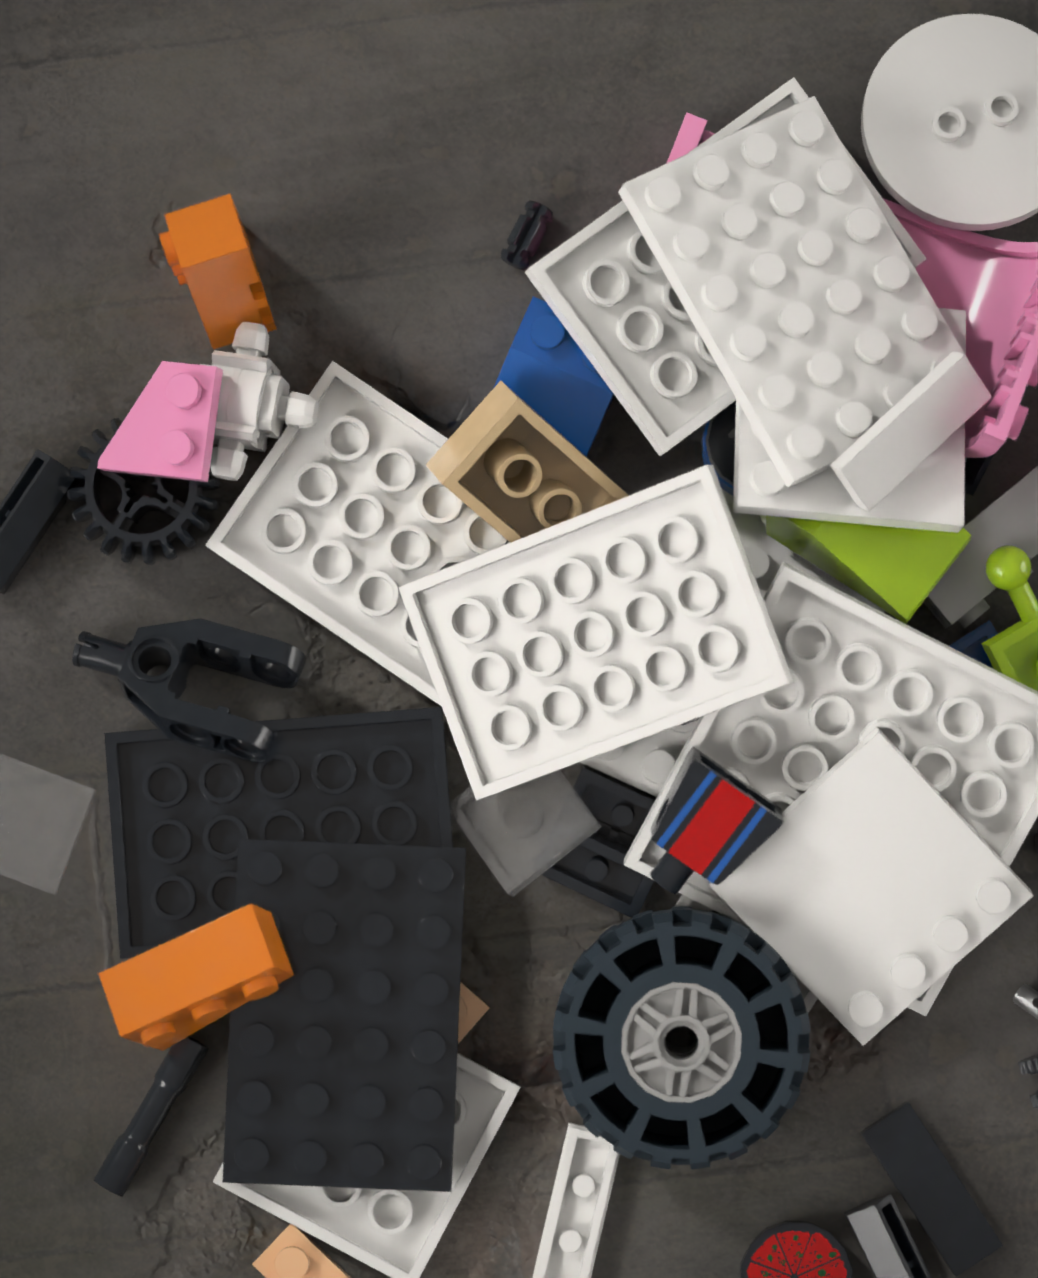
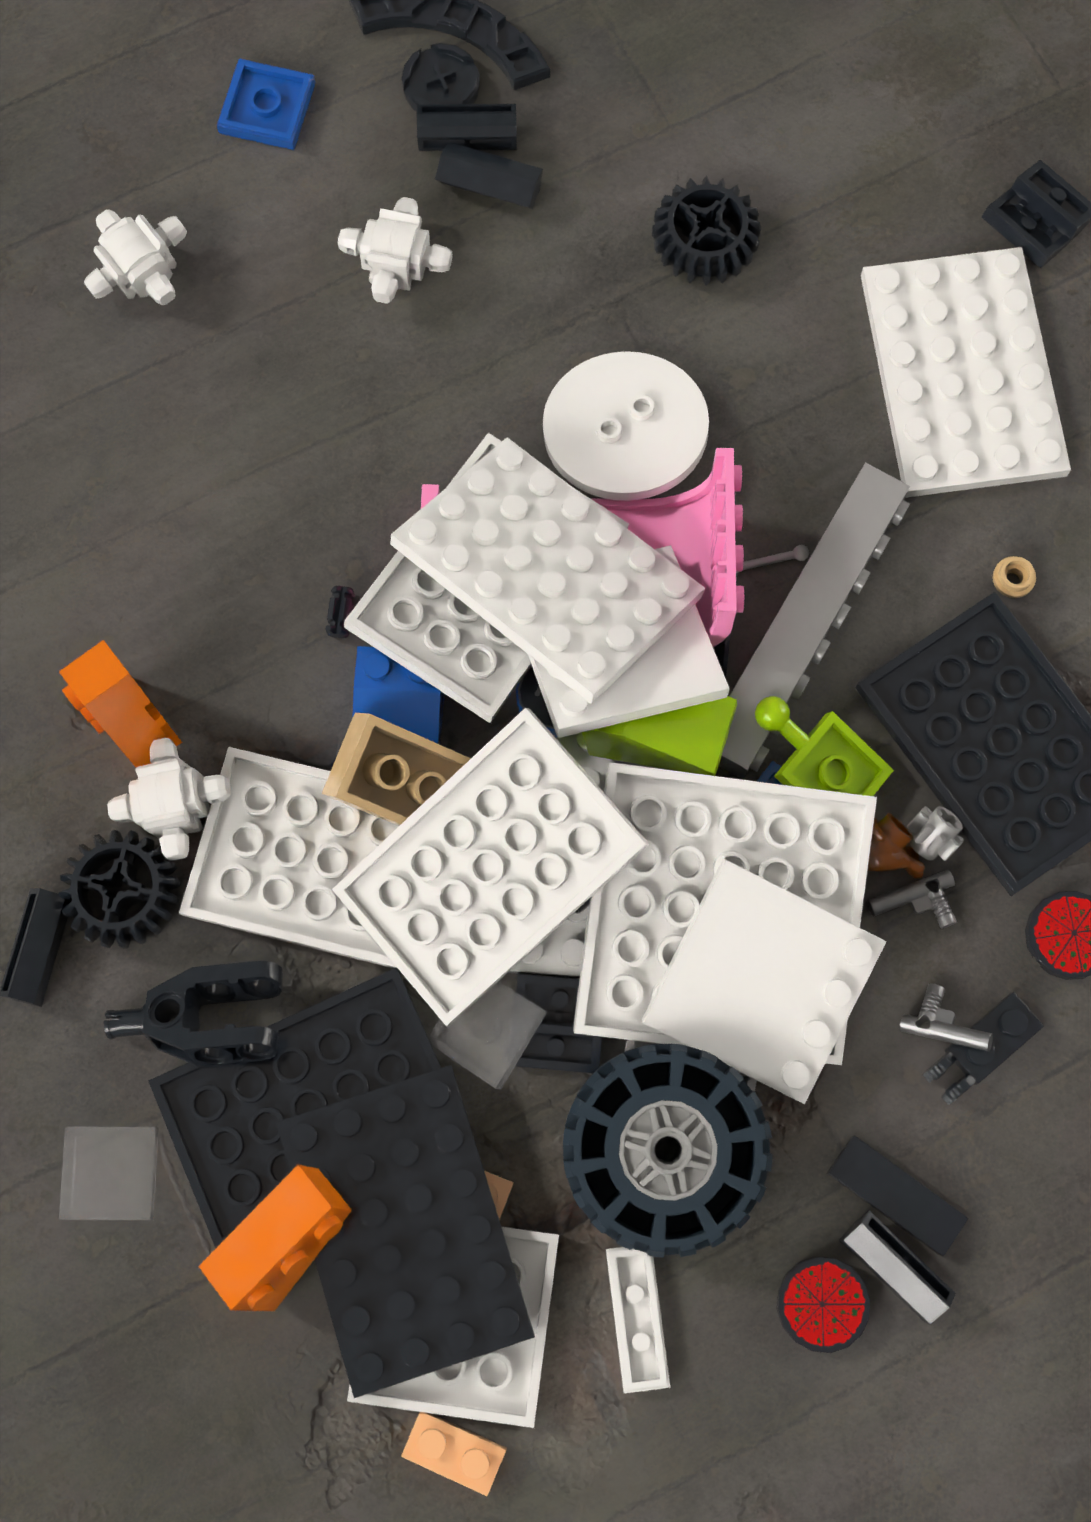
camera: 20 degrees left, 10 degrees down
black piece [93,1036,209,1197] -> none
bright pink wing [97,361,223,482] -> none
torso [650,746,784,894] -> none
white tile [830,351,992,511] -> none

